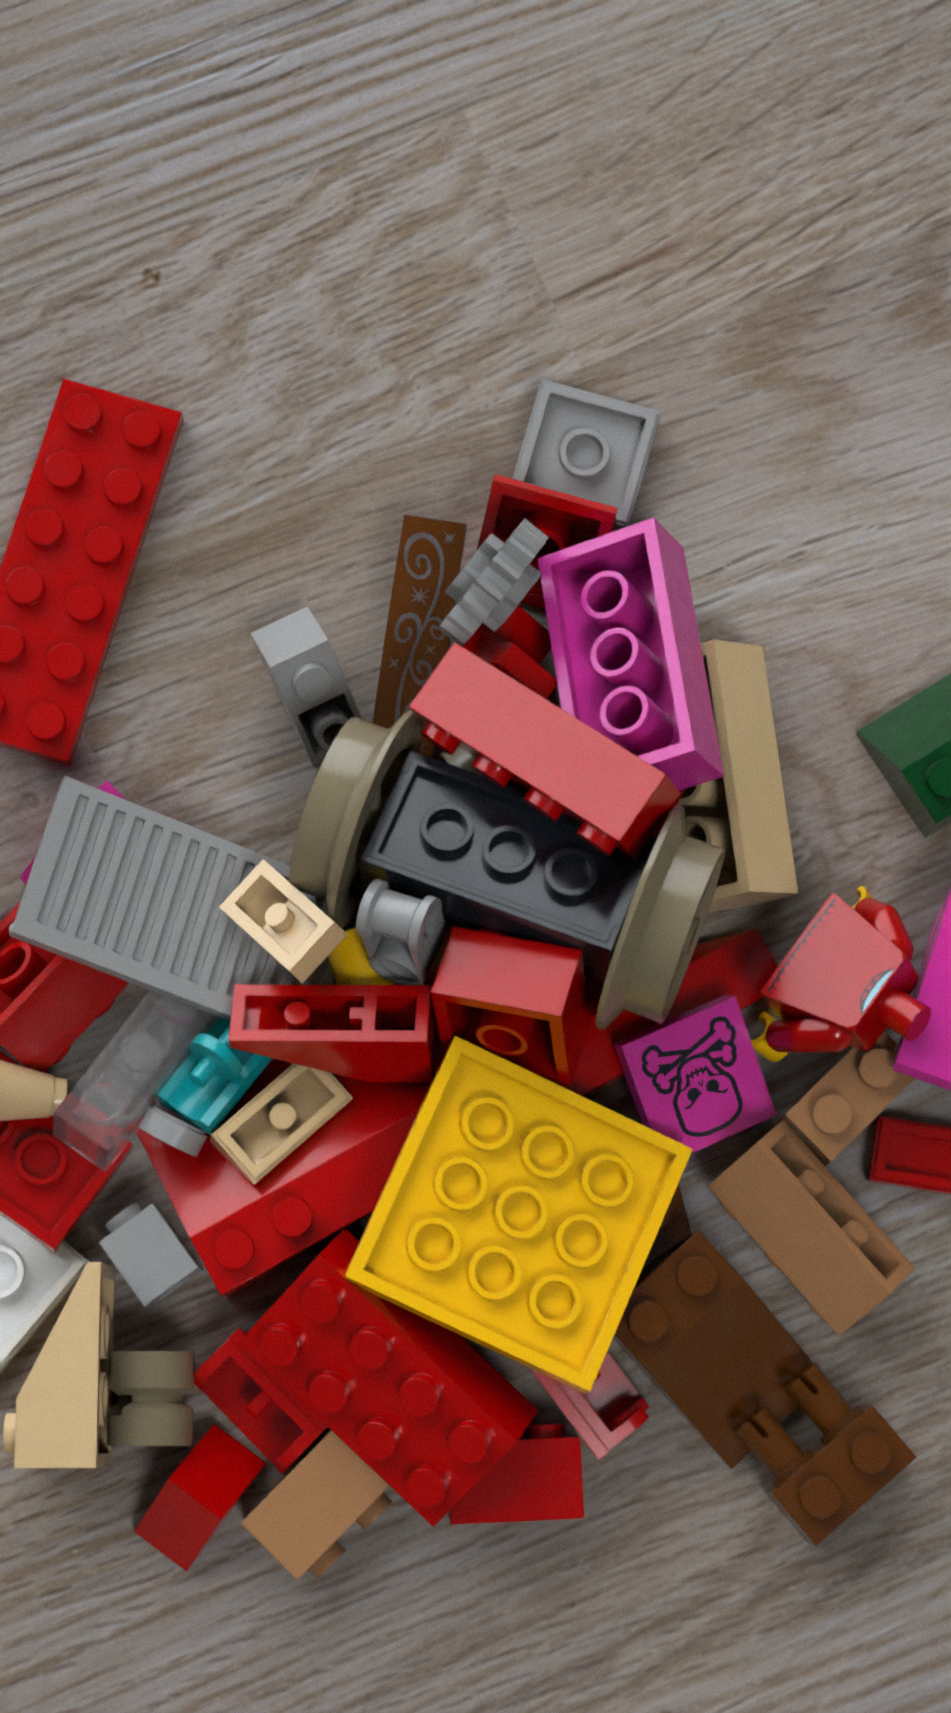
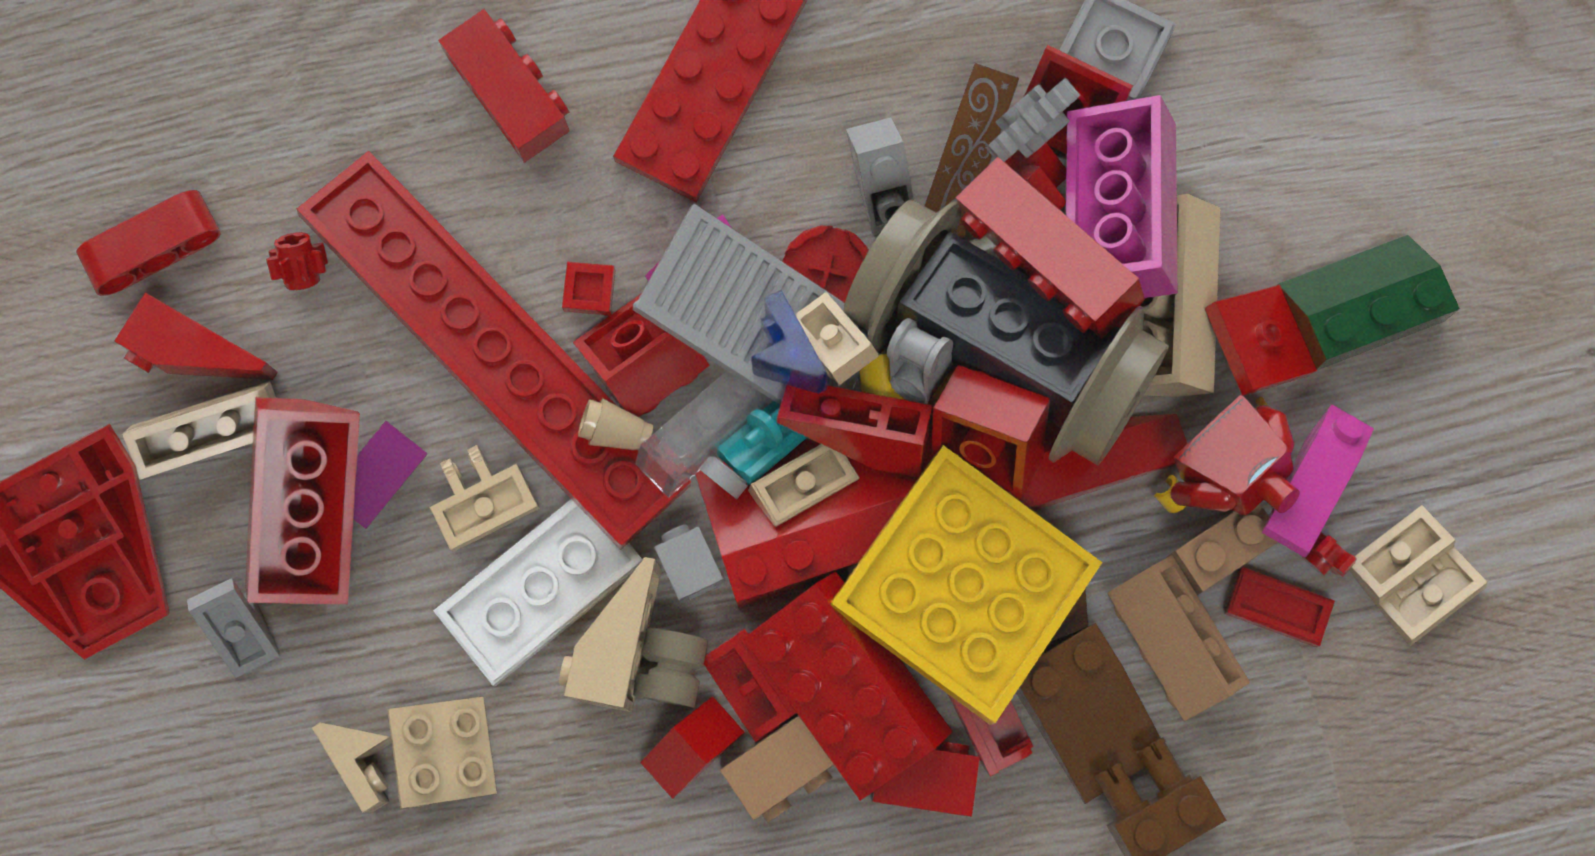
camera: 15 degrees right, 0 degrees up
dark pink tile [613,994,777,1154] -> none
none -> clear blue slope [751,290,827,394]
none -> red tile [782,225,869,303]
none -> red plate [1205,285,1318,396]

